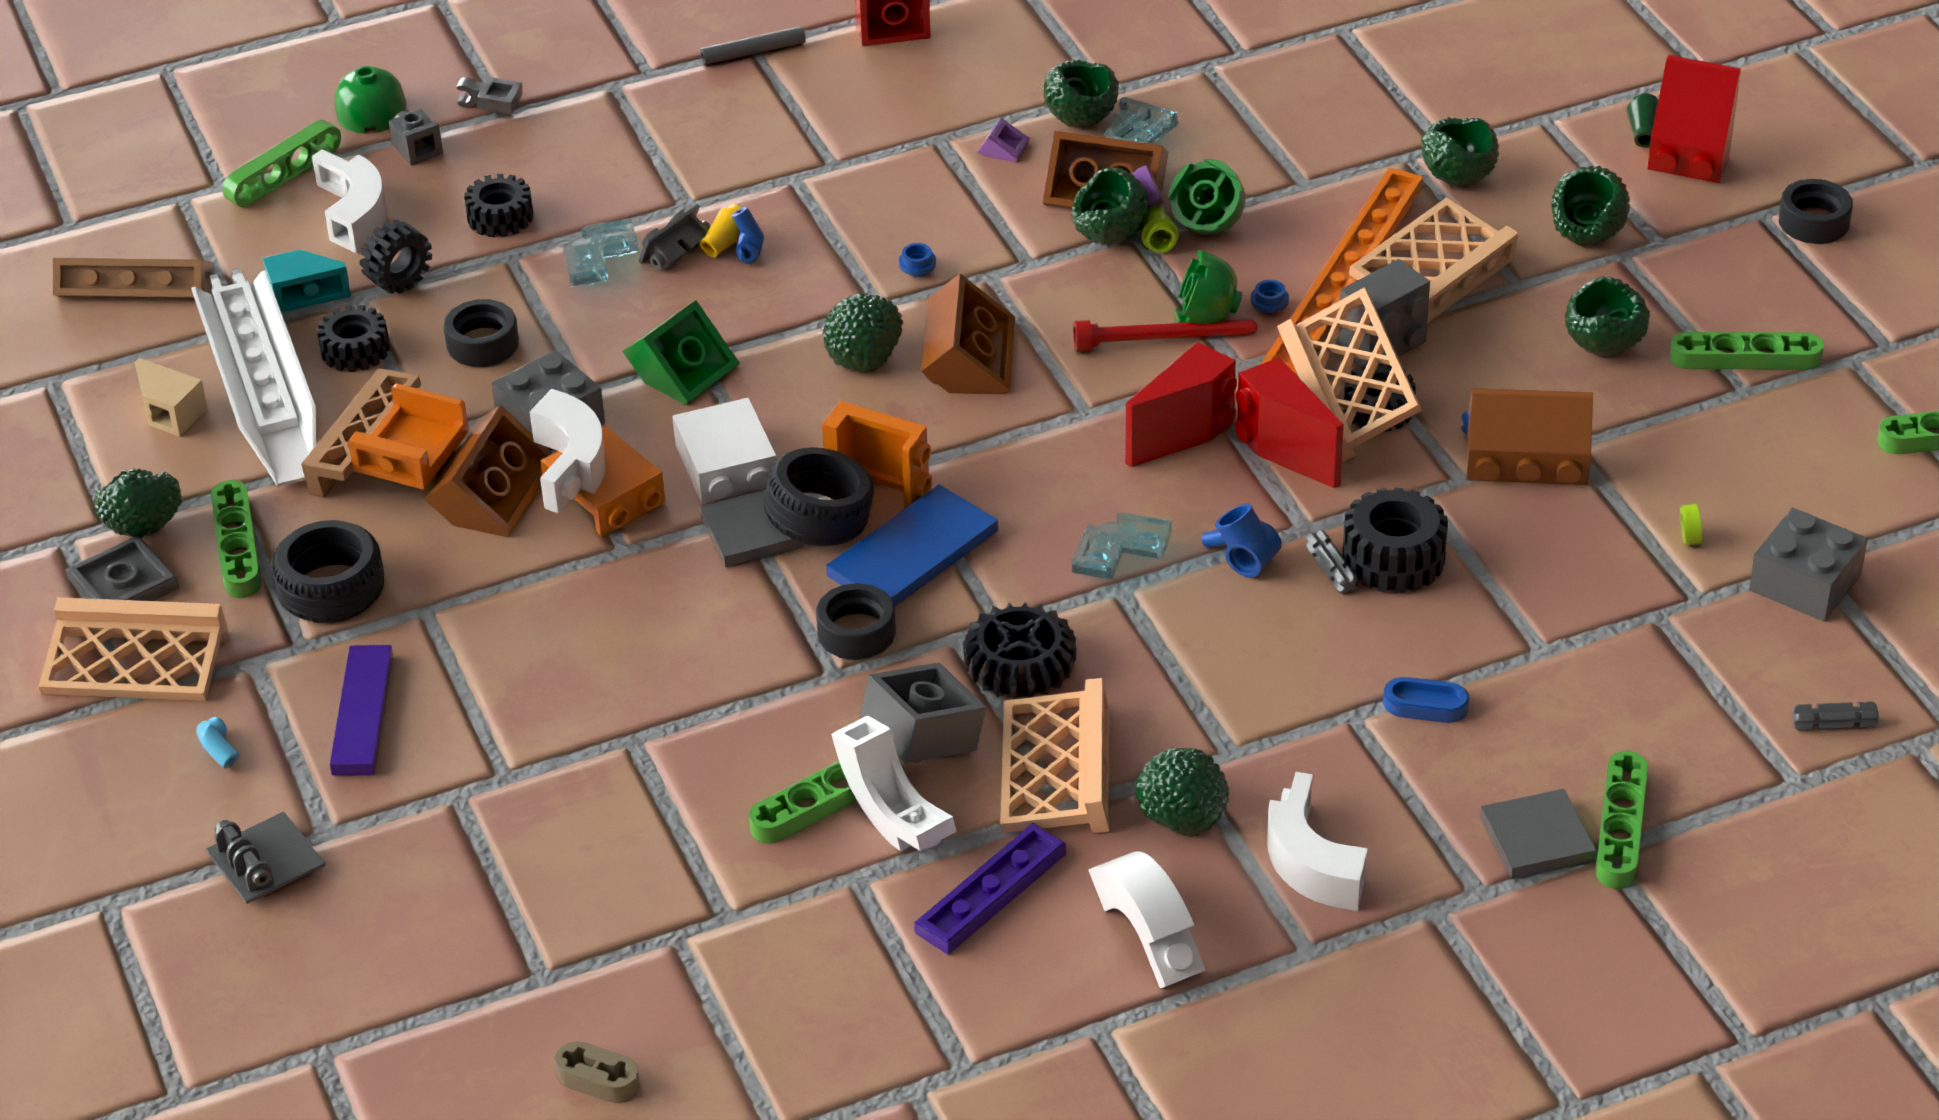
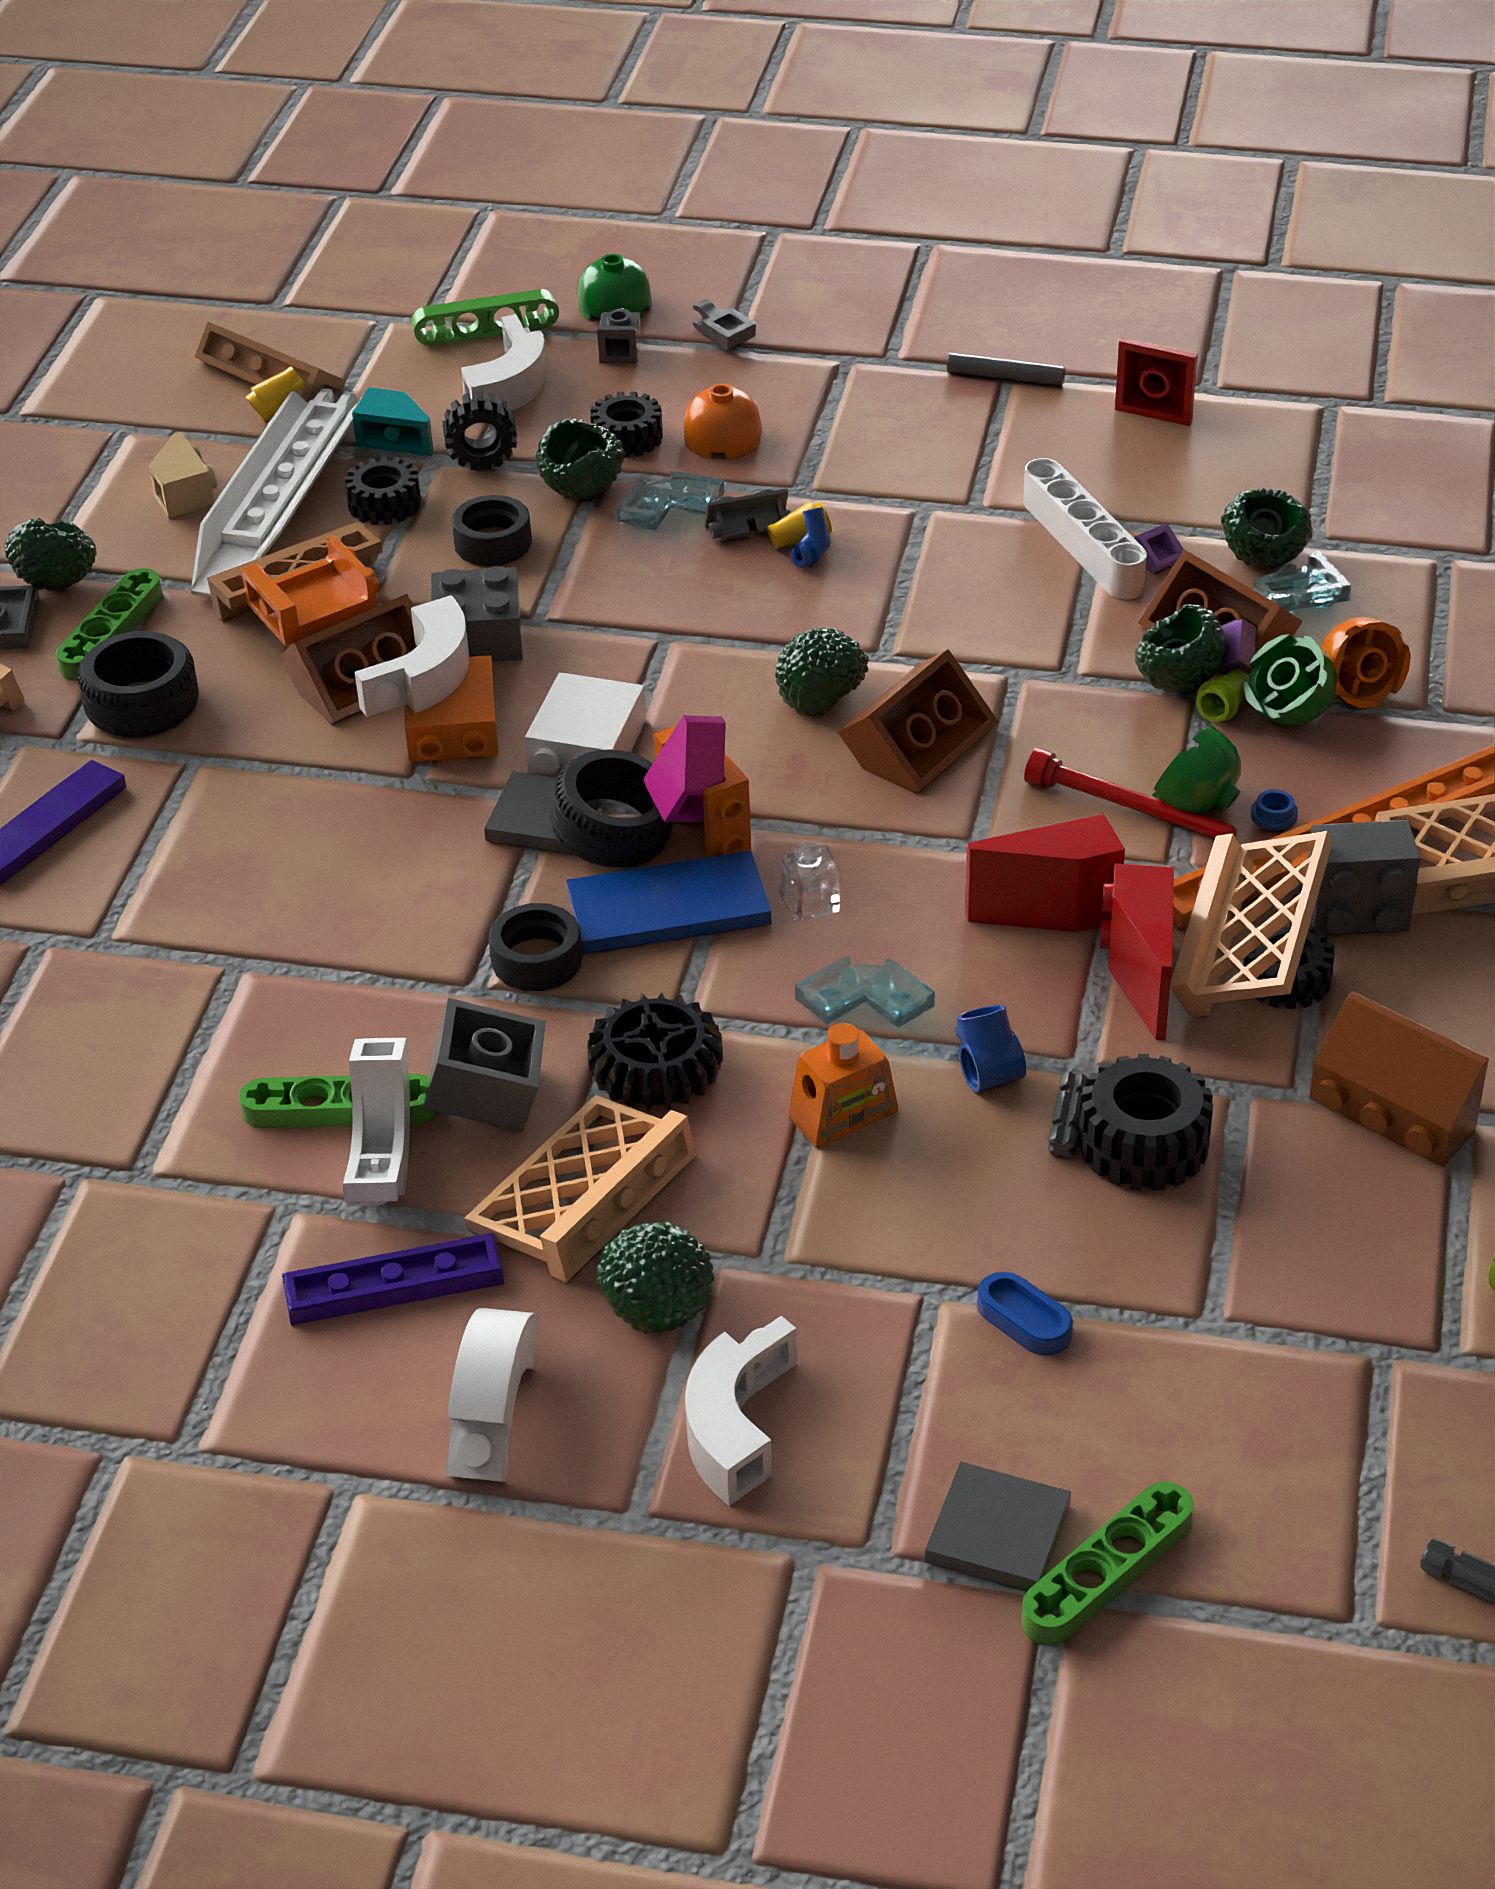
camera: 35 degrees right, 0 degrees up
green slope [622,300,740,405] -> none
blue plate [899,243,936,277] -> none
none -> yellow cone [245,366,305,422]
none -> dark green hair [536,418,625,500]
none -> dark pink slope [643,715,726,822]
none -> orange cylinder [683,383,762,459]
none -> clear brick [779,842,839,922]
none -> orange torso [789,1023,898,1148]
none -> white beam [1023,458,1147,600]
none -> orange cylinder [1321,617,1411,709]

